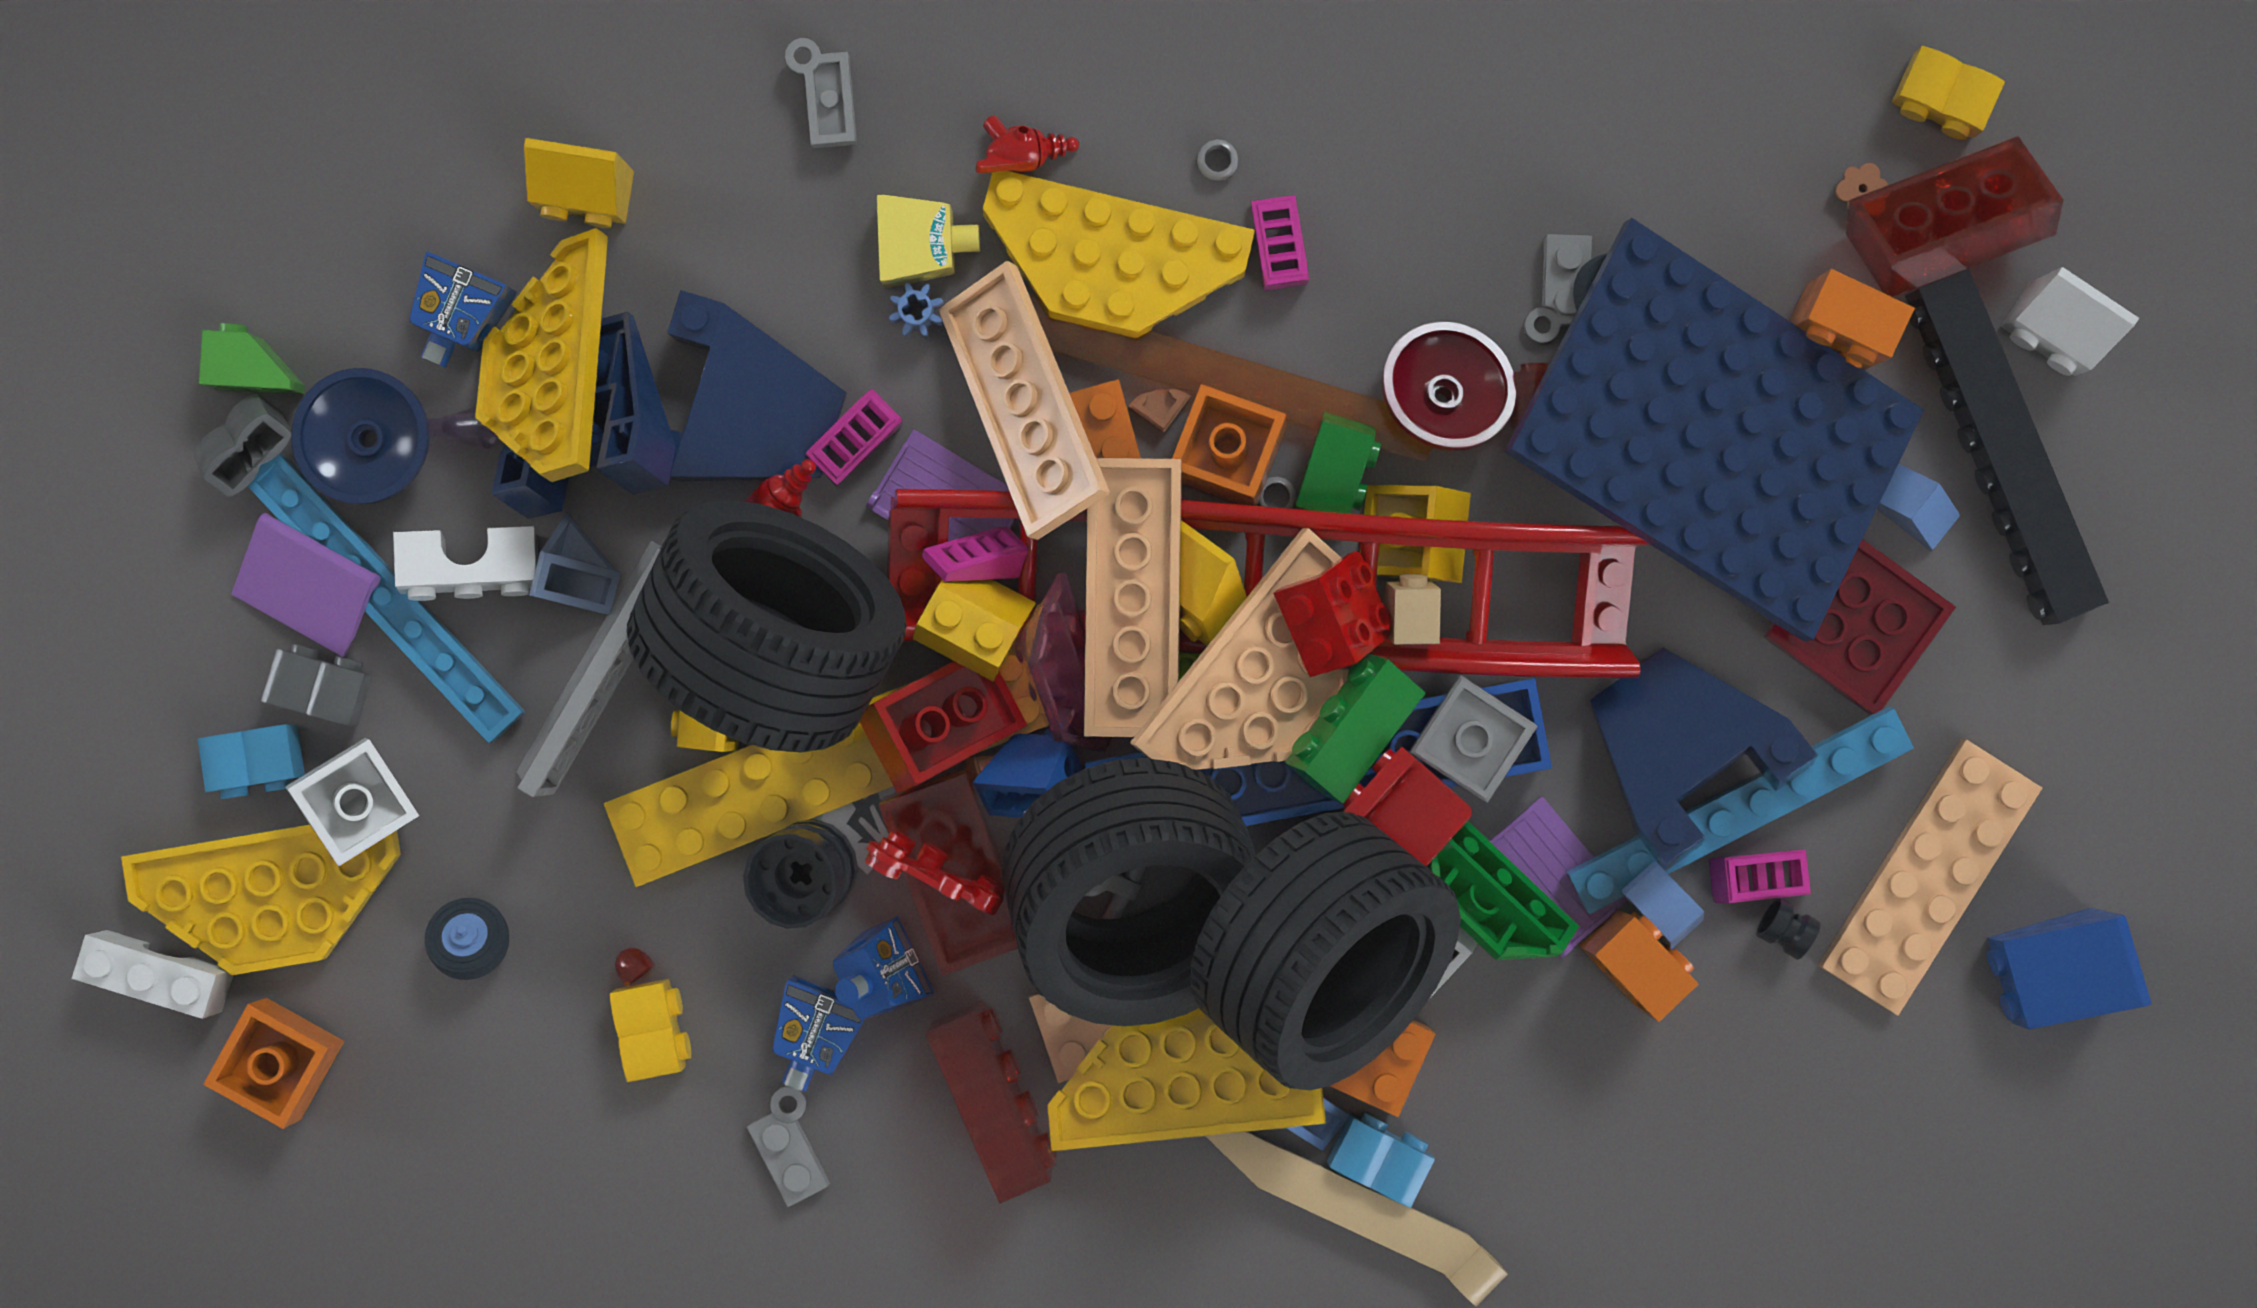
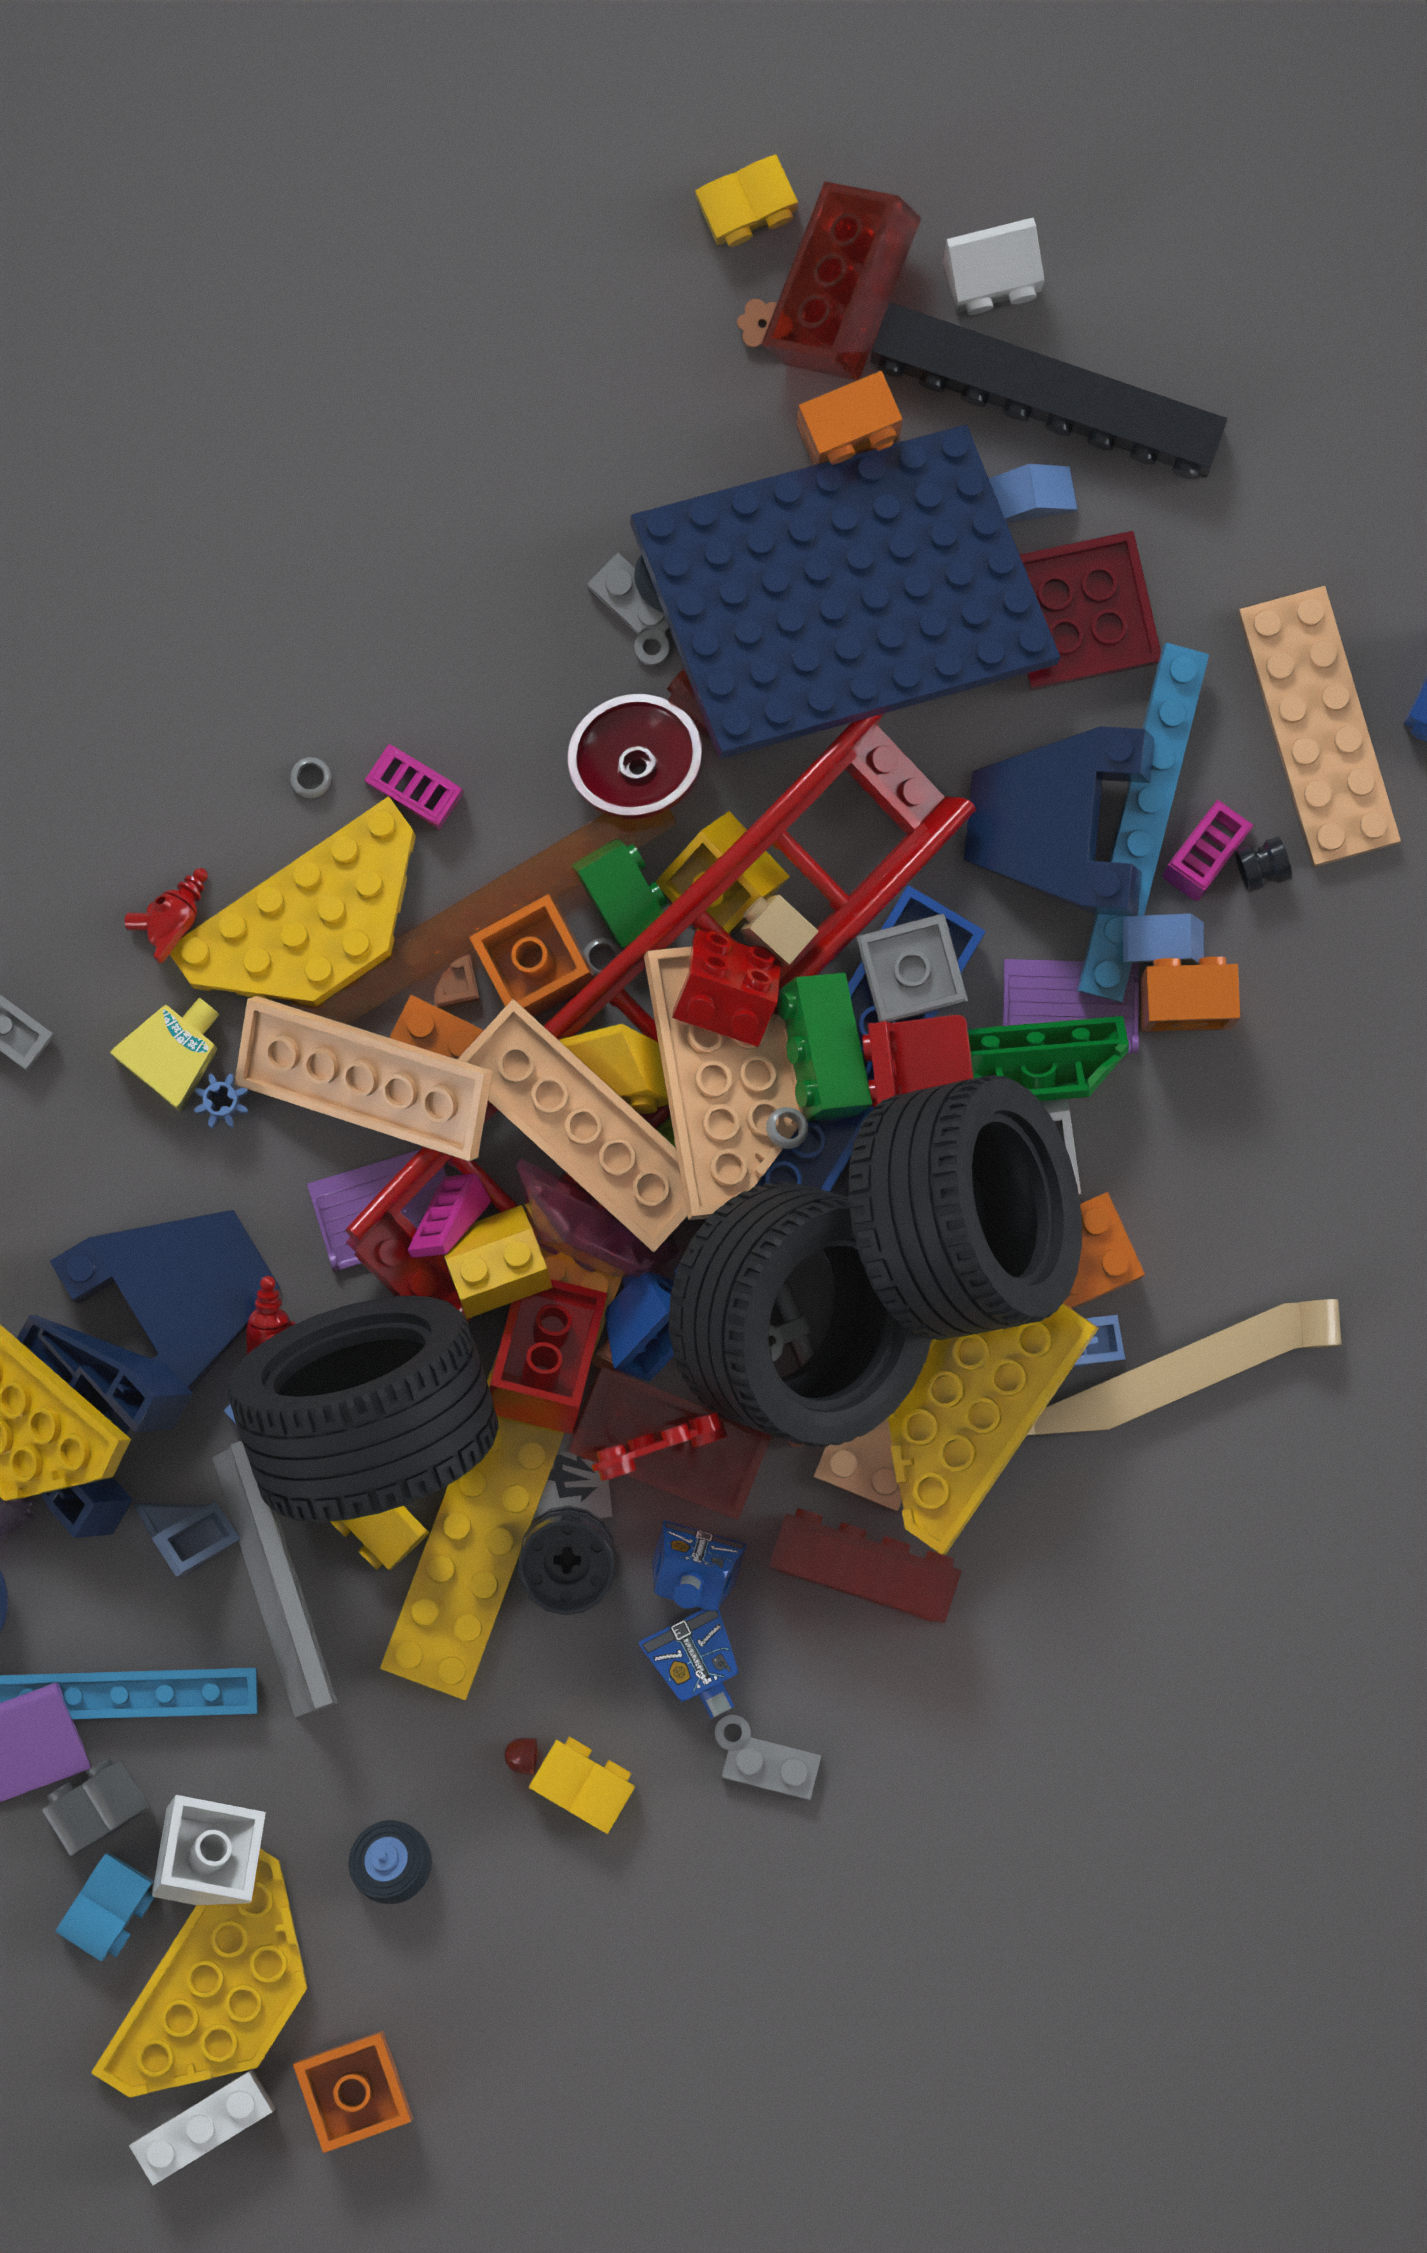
camera: 55 degrees left, 5 degrees down
white arch [393,526,538,601] -> none
dark pink slope [805,388,903,487] -> none
dark azure brick [1327,1111,1435,1208] -> none
none -> light grey piece [766,1107,808,1149]

